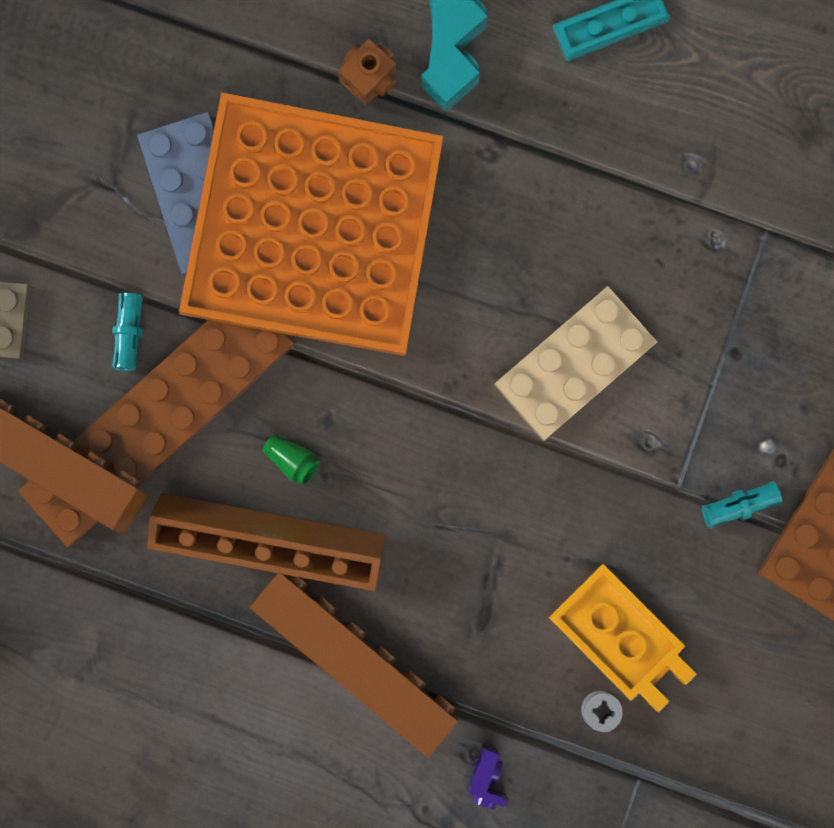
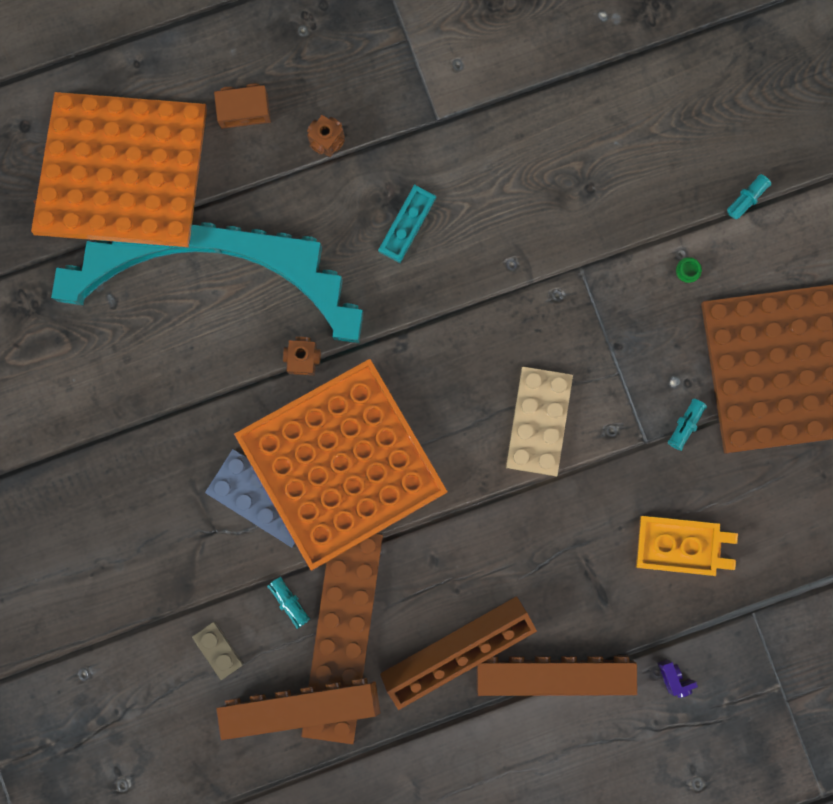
camera: 40 degrees left, 0 degrees up
green cone [262,434,320,485] -> none
light grey wheel [581,690,623,732] -> none

